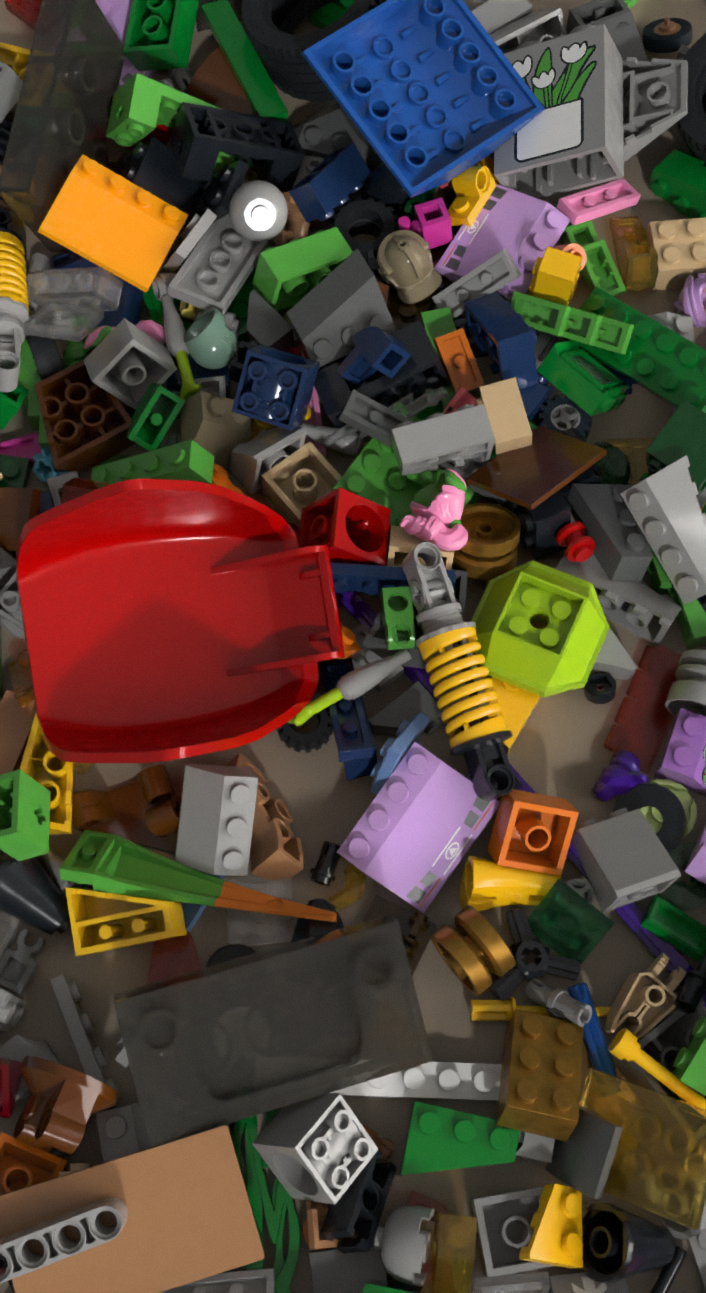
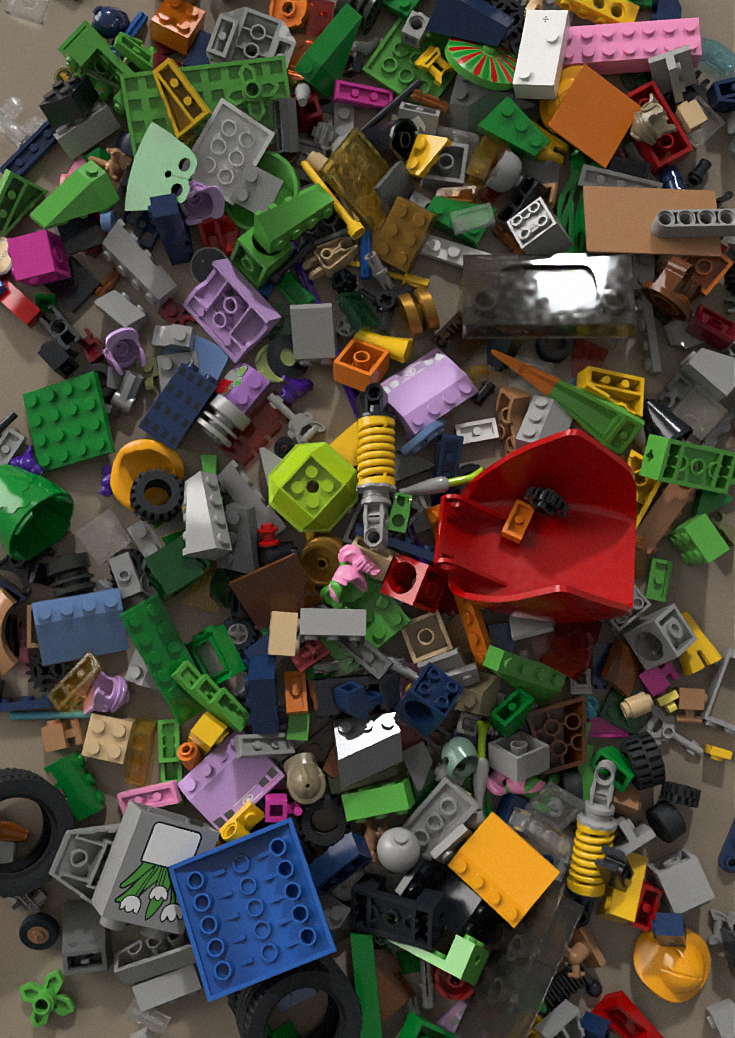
camera: 165 degrees left, 15 degrees up
none -> light grey piece [267,393,326,444]
none -> black gear [331,269,358,296]
none -> clear orange wing [435,186,479,204]
none -> light grey plate [443,662,481,687]
none -> clear plate [450,202,495,235]
none -> white plate [454,417,499,445]
none -> orange plate [500,499,535,544]
none -> black gear [524,486,570,519]

